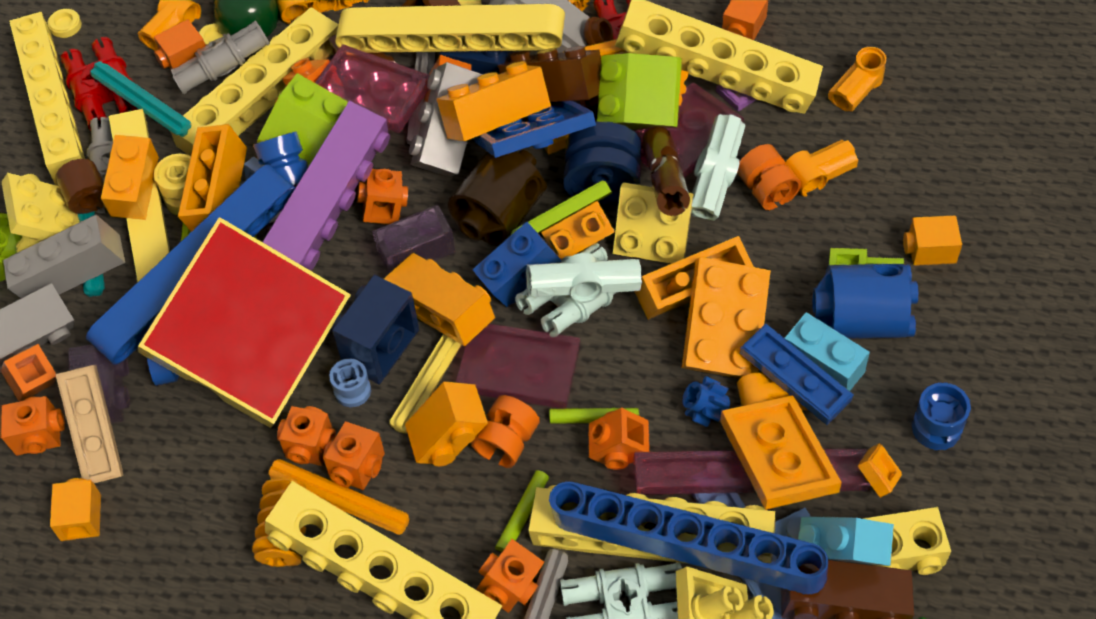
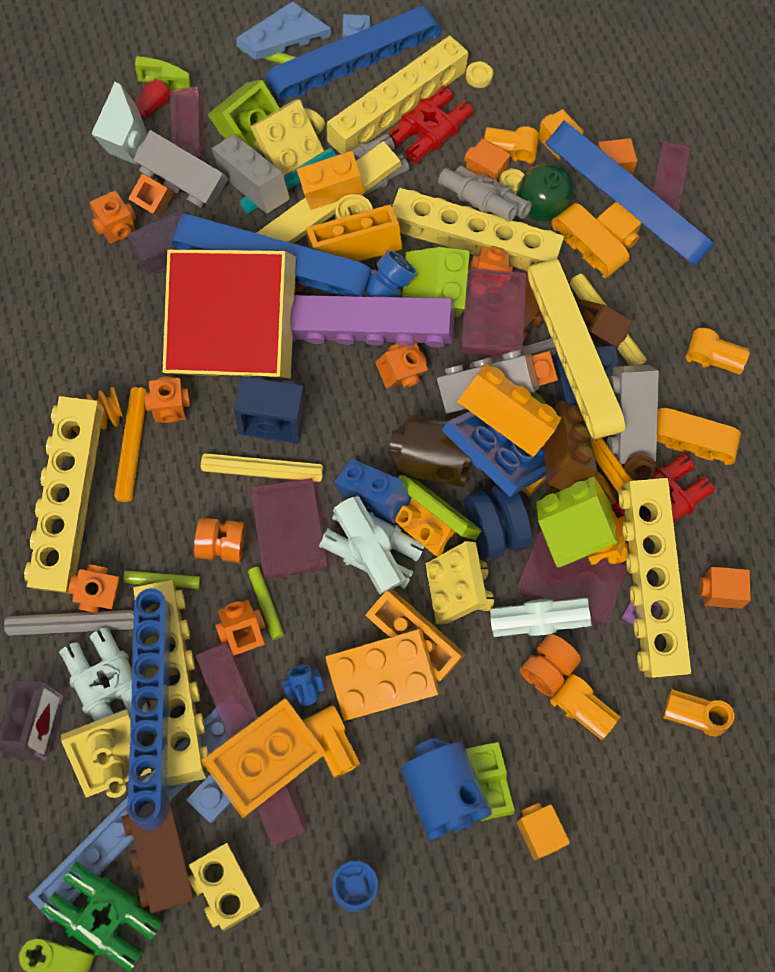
camera: 60 degrees right, 10 degrees up
light orange brick [50,478,101,541] -> none
tan tile [55,365,124,483] -> none
reddish brown piece [56,159,104,214] -> none
teal axle [90,61,191,137] -> none
orange brick [323,421,385,490] -> none
medium blue wheel [329,359,371,407] -> none
clear purple brick [372,205,456,274] -> none
light orange brick [384,253,495,346] -> none
light orange brick [405,382,488,467] -> none
reddish brown piece [643,127,690,216] -> none
blue tile [740,324,854,425] -> none
medium azure brick [785,312,870,391] -> none
medium azure brick [798,517,894,566] -> none
light orange tile [857,443,902,498] -> none

